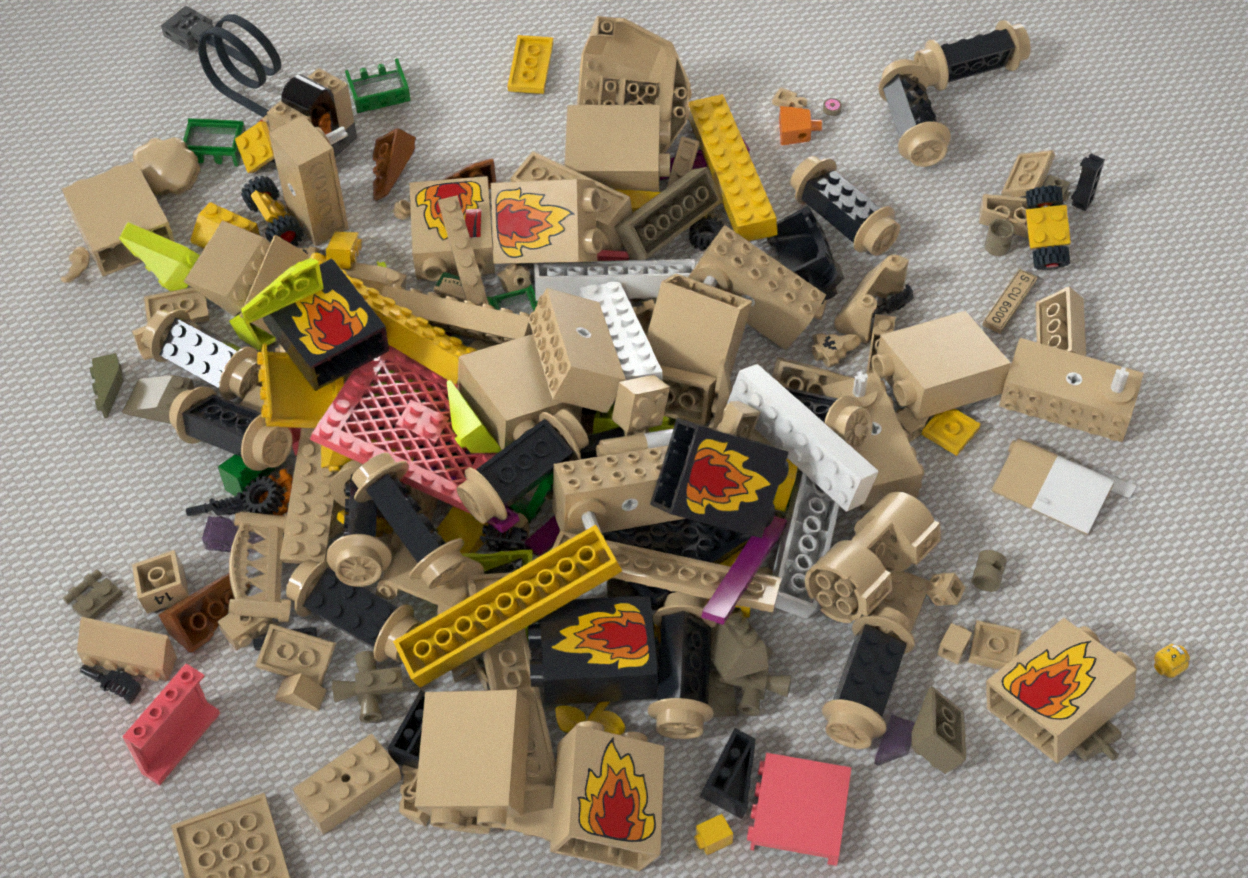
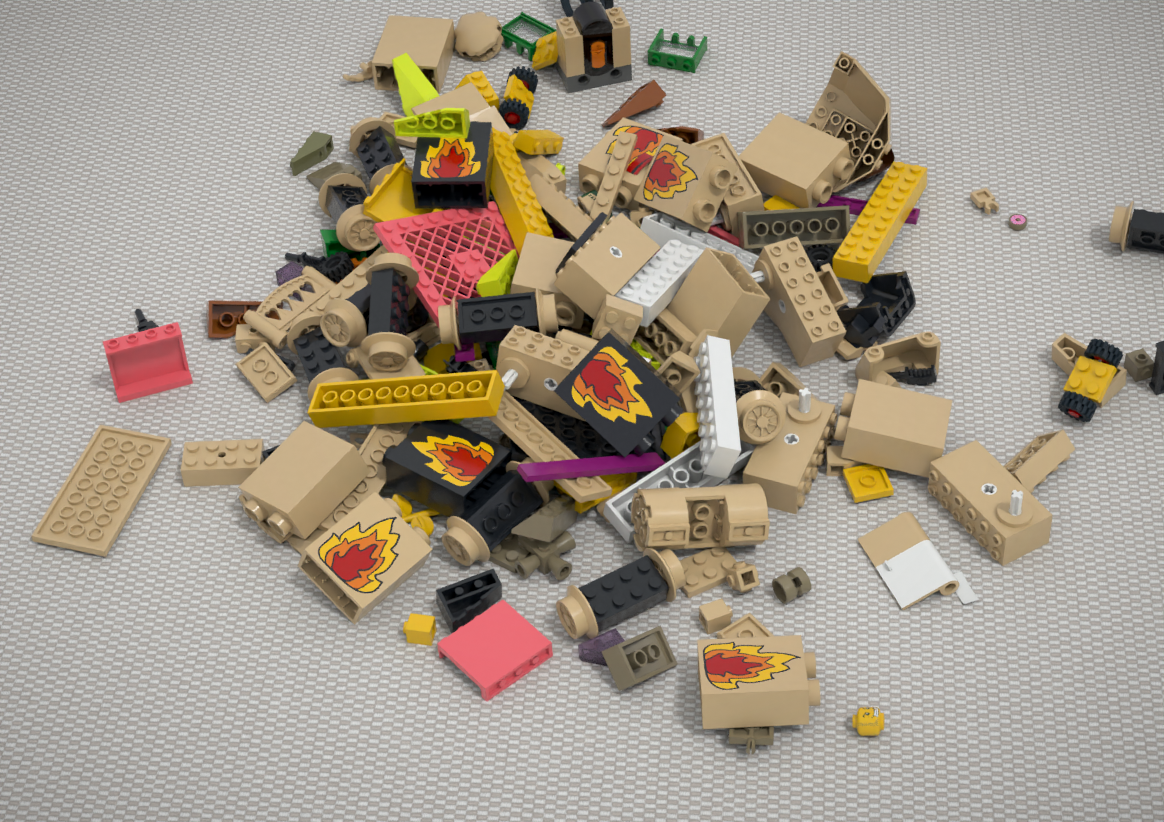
camera: 40 degrees right, 10 degrees down
dark tan plate [62,569,123,619] -> none
tan slope [77,617,177,681] -> none
tan brick [132,550,189,614] -> none
tan piece [269,115,349,246] -> none
tan slope [275,673,327,711] -> none
dark tan brick [332,651,404,723] -> none
yellow plate [507,35,554,94] -> none
tan plate [666,136,699,188] -> none
orange torso [779,106,822,145] -> none
brick [791,156,900,256] -> none
tan rock [812,333,861,368] -> none
brick [878,59,951,167] -> none
tan tile [982,269,1037,334] -> none
dark tan wheel [985,219,1014,256] -> none
tan tile [1001,150,1056,197] -> none
none -> black tile [555,212,608,274]

